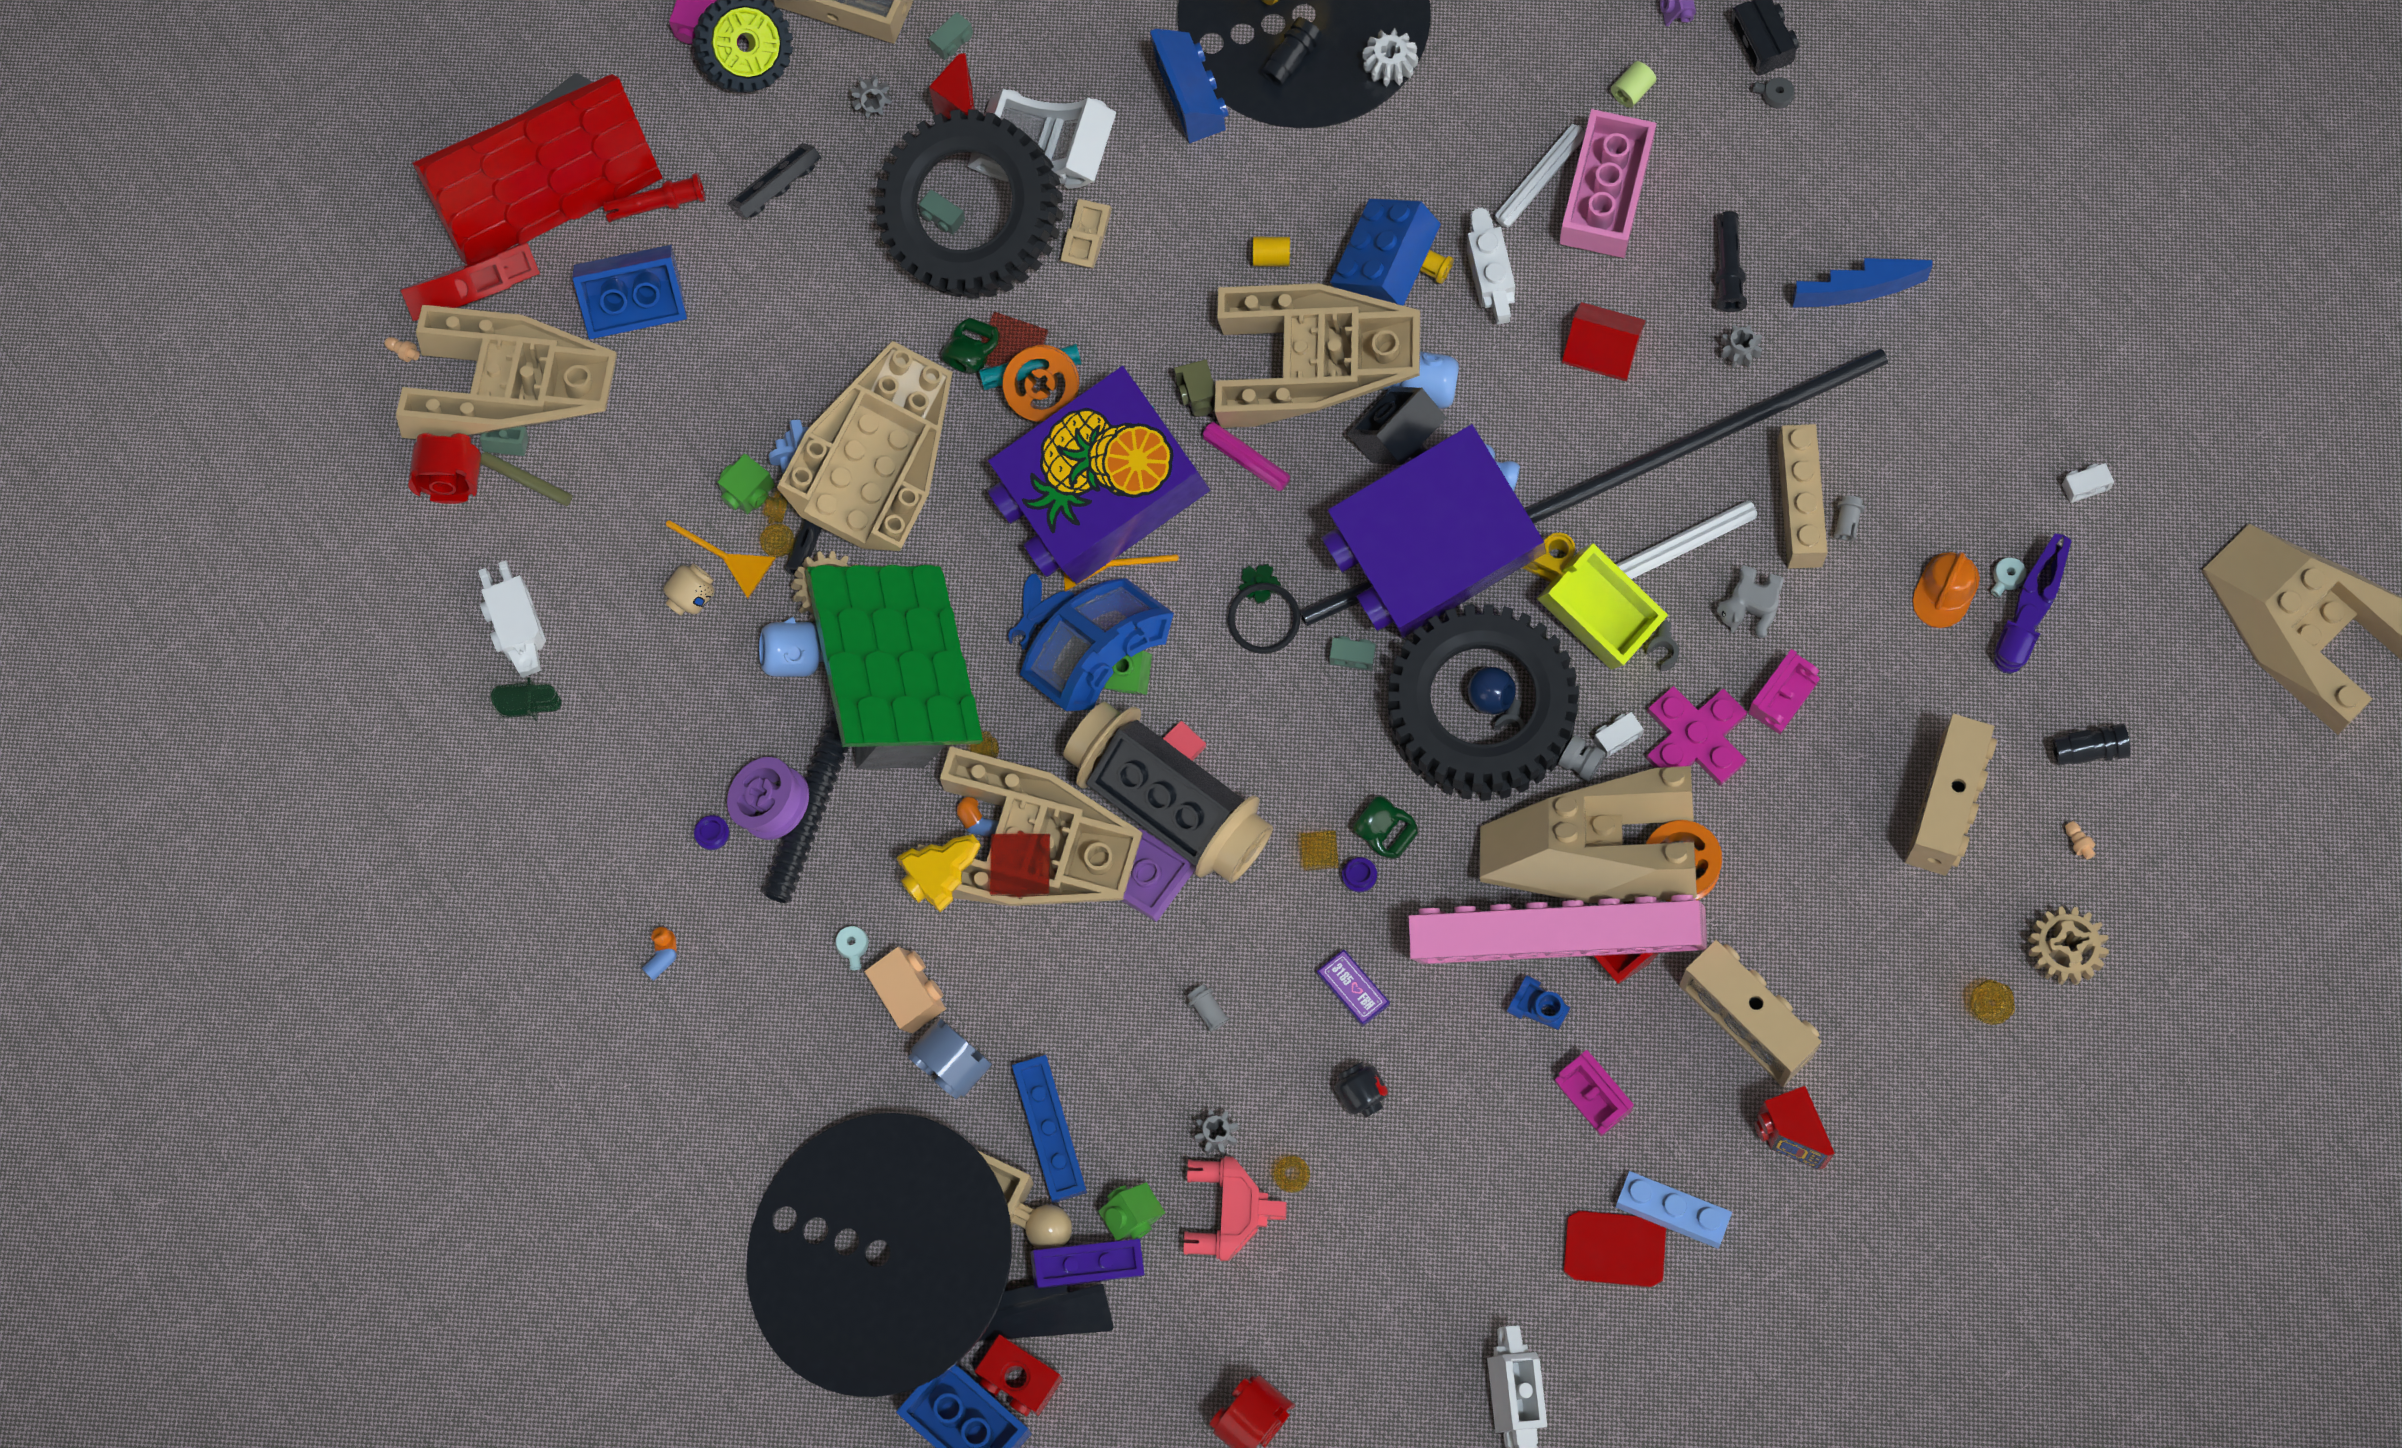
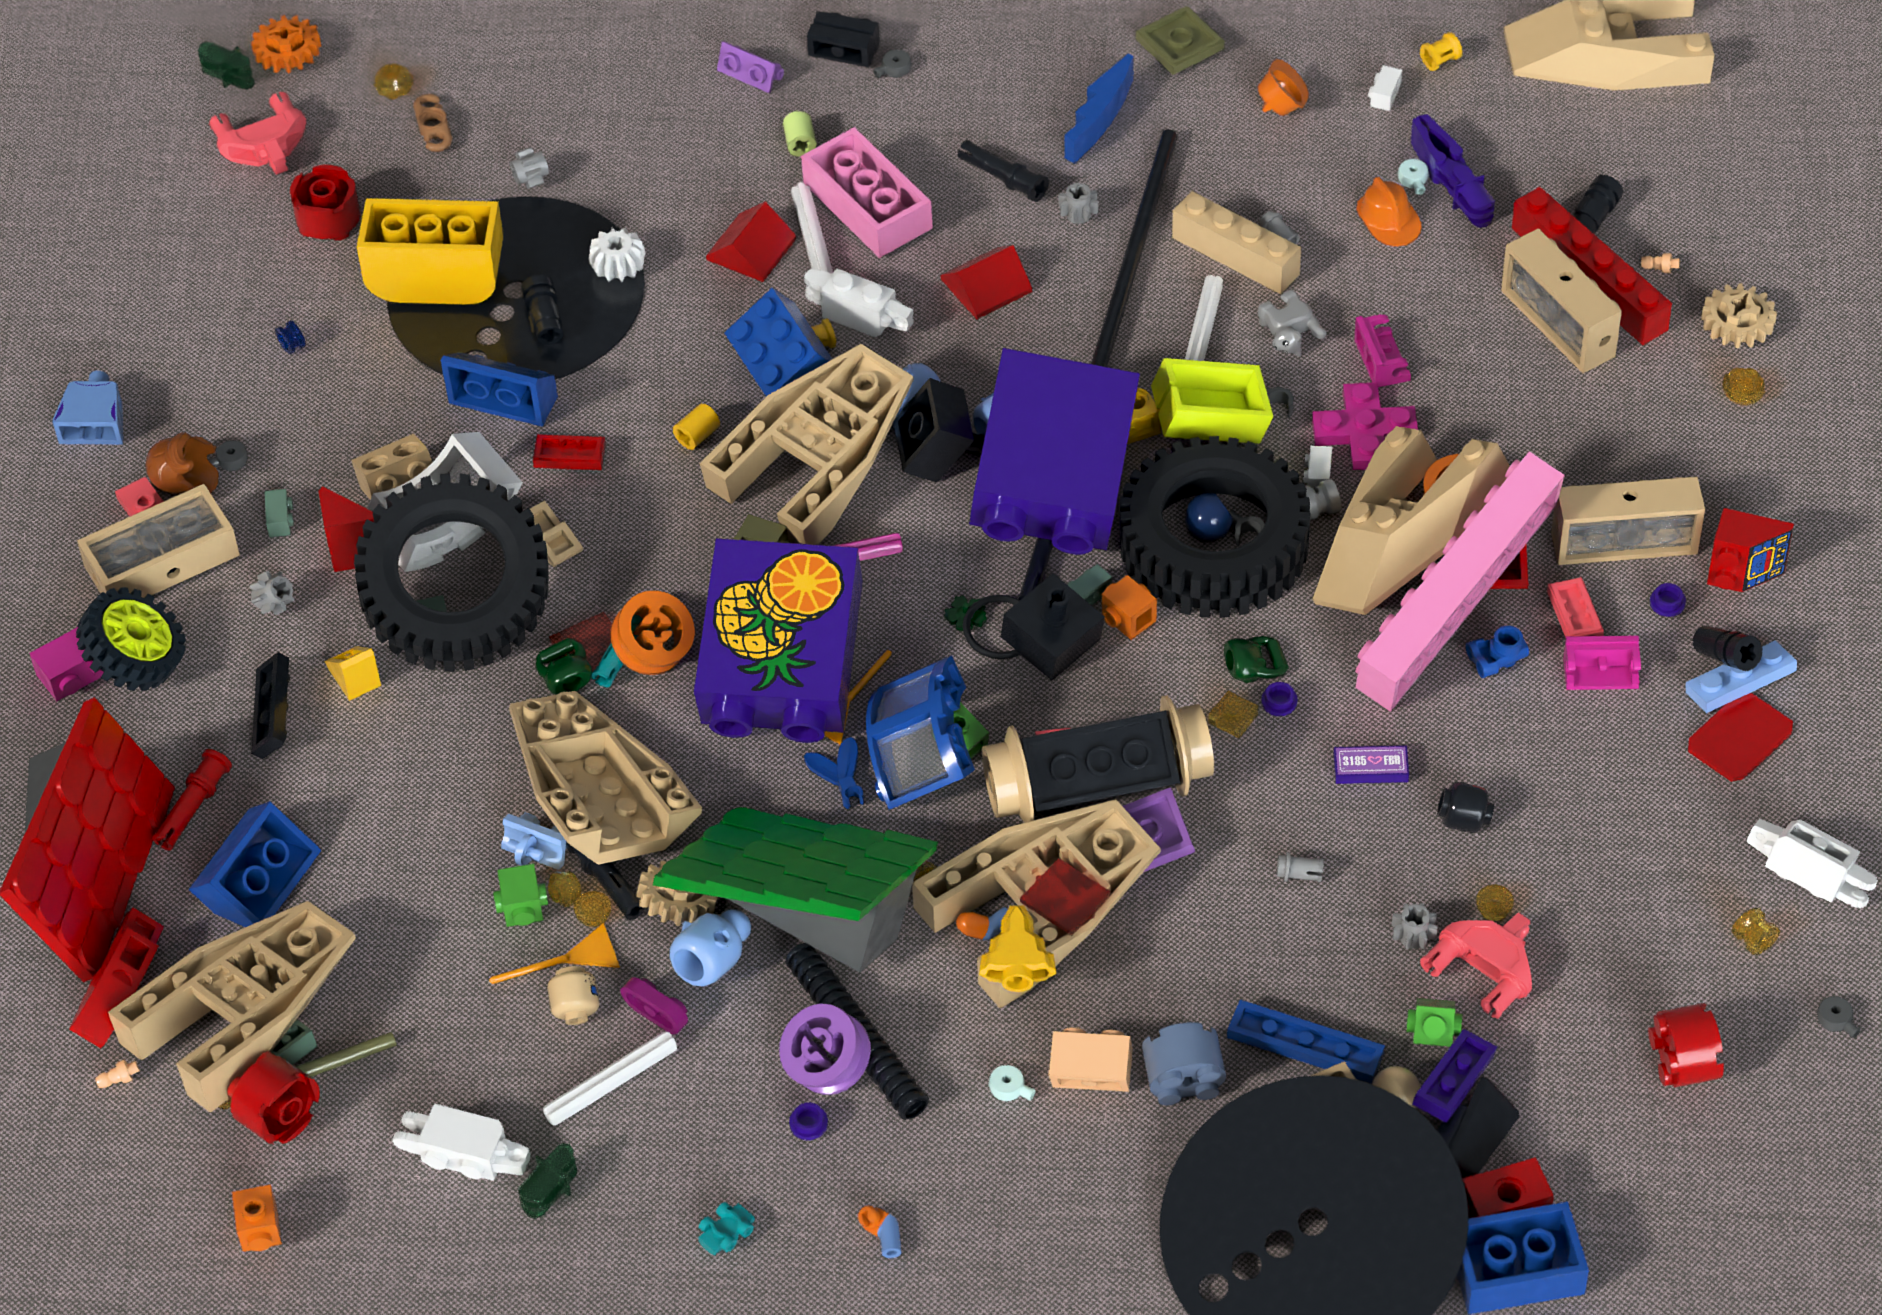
camera: 55 degrees left, 20 degrees down
none -> orange brick [232,1184,282,1252]
none -> yellow slope [325,646,381,701]
none -> tan brick [351,434,432,500]
none -> red plate [533,434,606,470]
none -> white axle [543,1031,677,1126]
none -> magenta plate [620,977,688,1035]
none -> teal piece [698,1202,755,1256]
none -> red slope [706,201,796,282]
none -> black brick [1000,573,1105,681]
none -> orange brick [1101,575,1157,640]
none -> olive plate [1136,5,1225,75]
none -> orange piece [1257,59,1309,116]
none -> yellow bush [1420,32,1462,71]
none -> red brick [1511,187,1672,346]
none -> coral plate [1547,577,1604,638]
none -> dark purple plate [1650,583,1686,617]
none -> black axle [1693,626,1763,671]
none -> clear yellow wheel [1731,907,1780,956]

